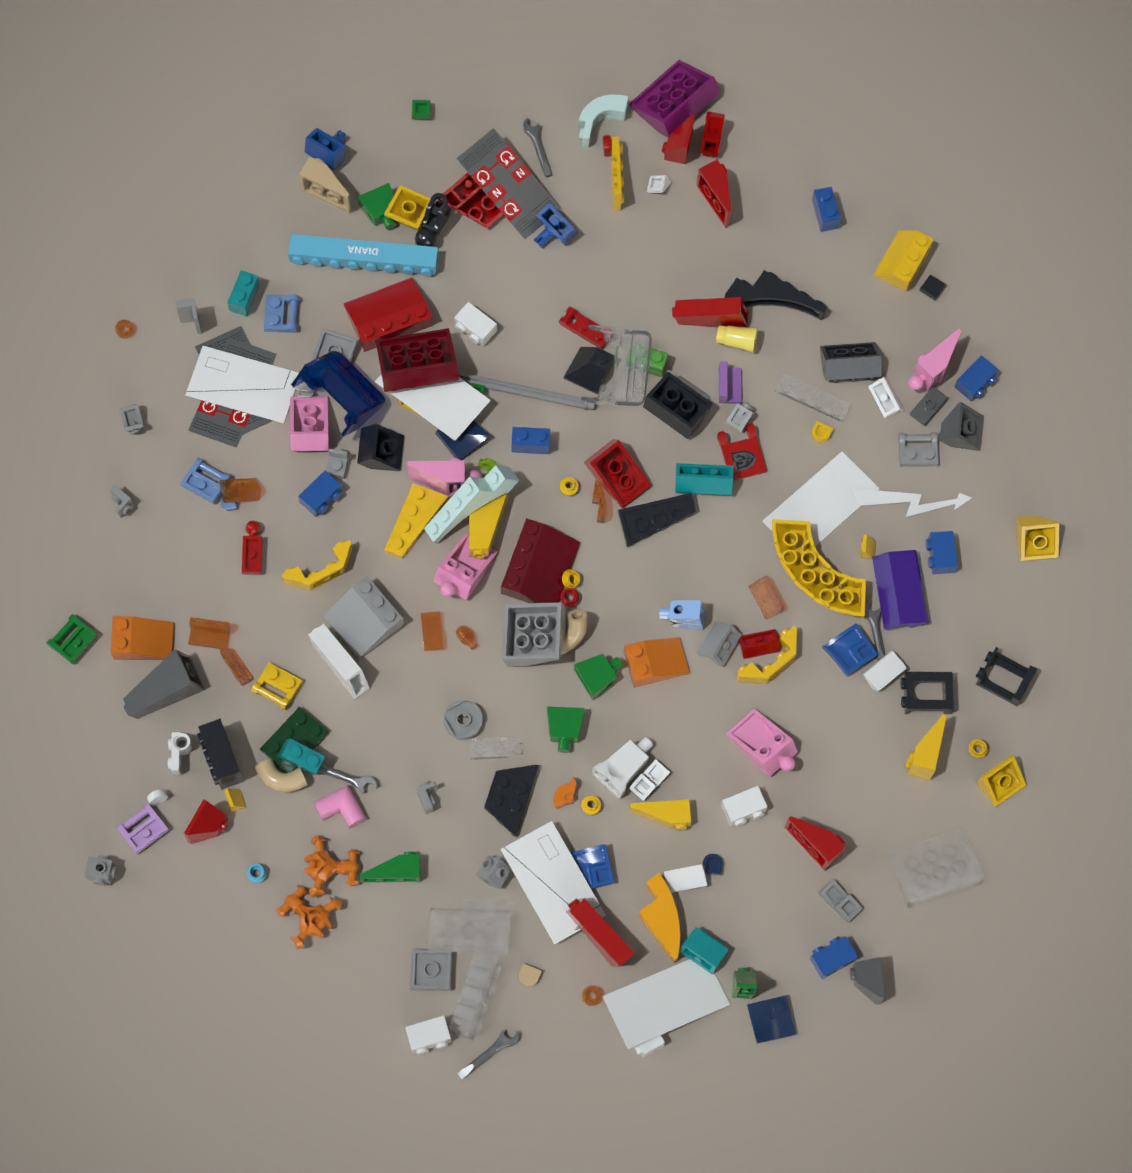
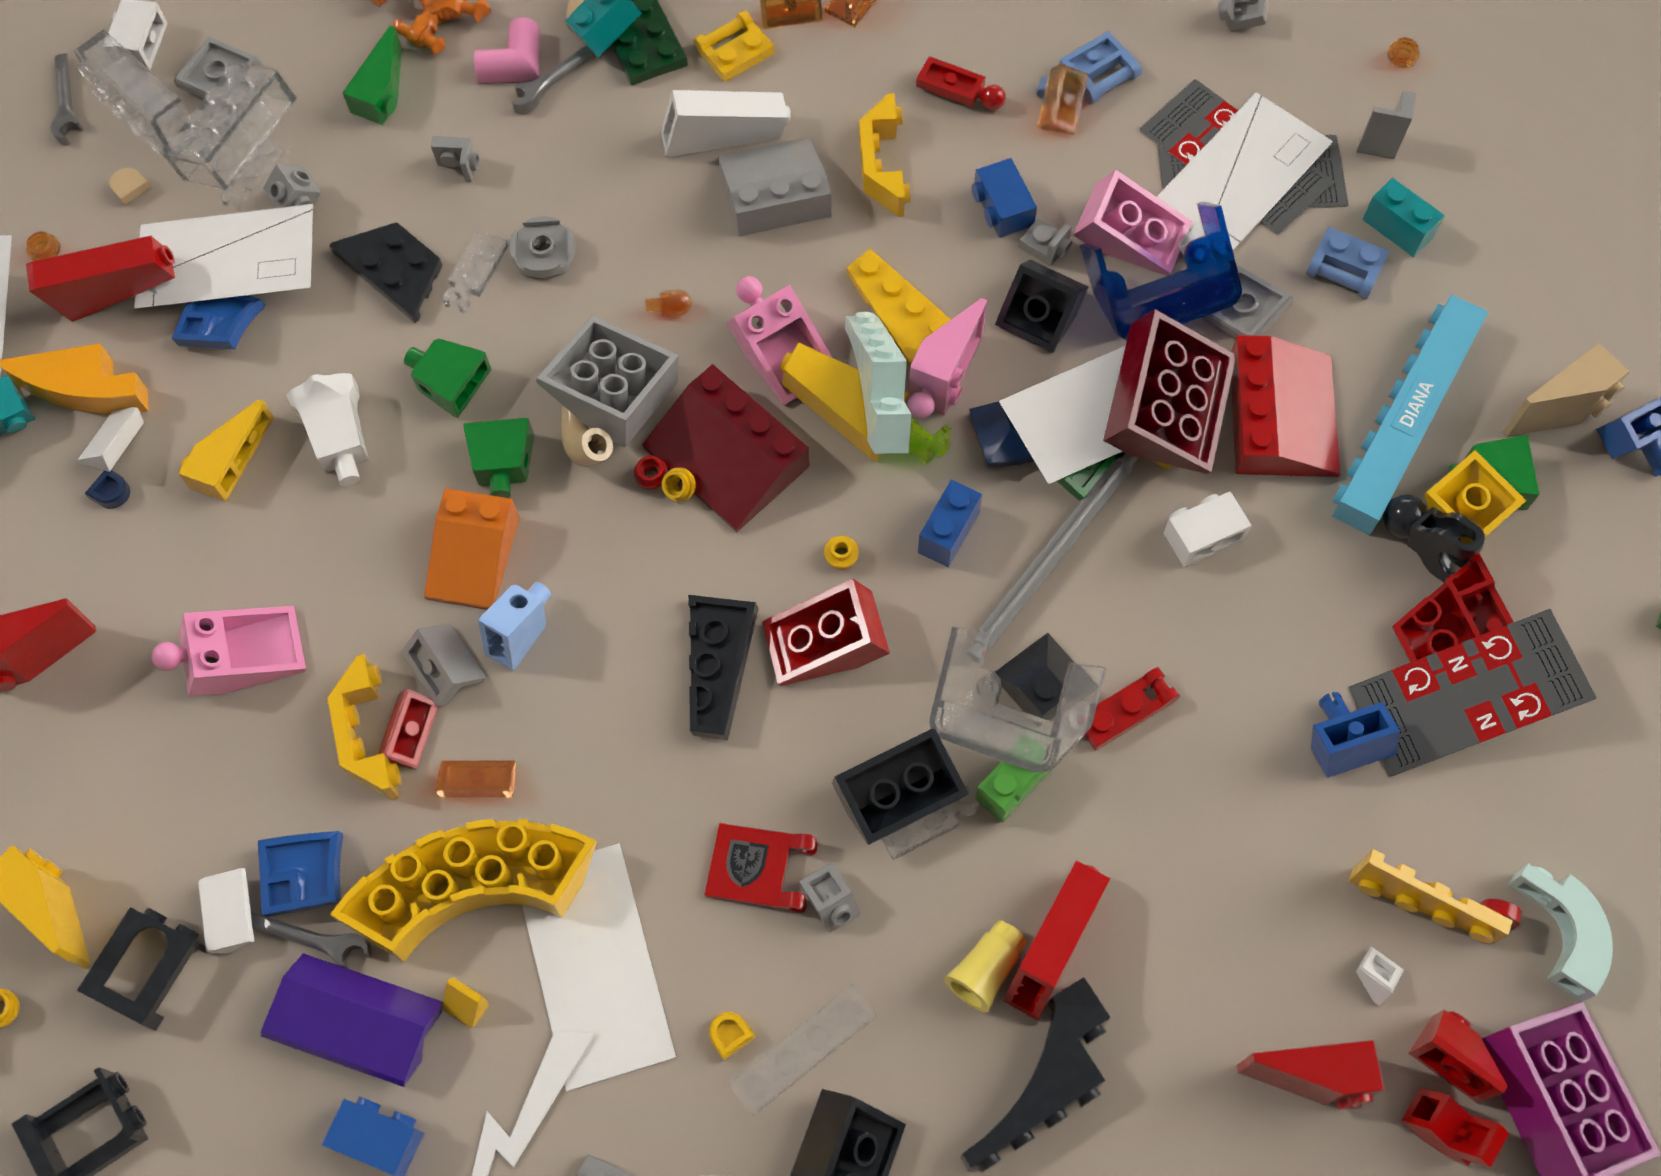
camera: 120 degrees right, 5 degrees down
clear orange slope [421,611,443,651] -> none
flat silver piece [523,118,551,177] -> none
orange piece [553,777,578,810] -> none
yellow plate [581,795,601,815] -> none
clear orange slope [592,480,606,523] -> none
white slope [629,759,671,801] -> none
teal brick [675,463,733,495] -> none
medium lavender panel [719,362,741,404] -> none
white brick [721,786,767,826] -> none

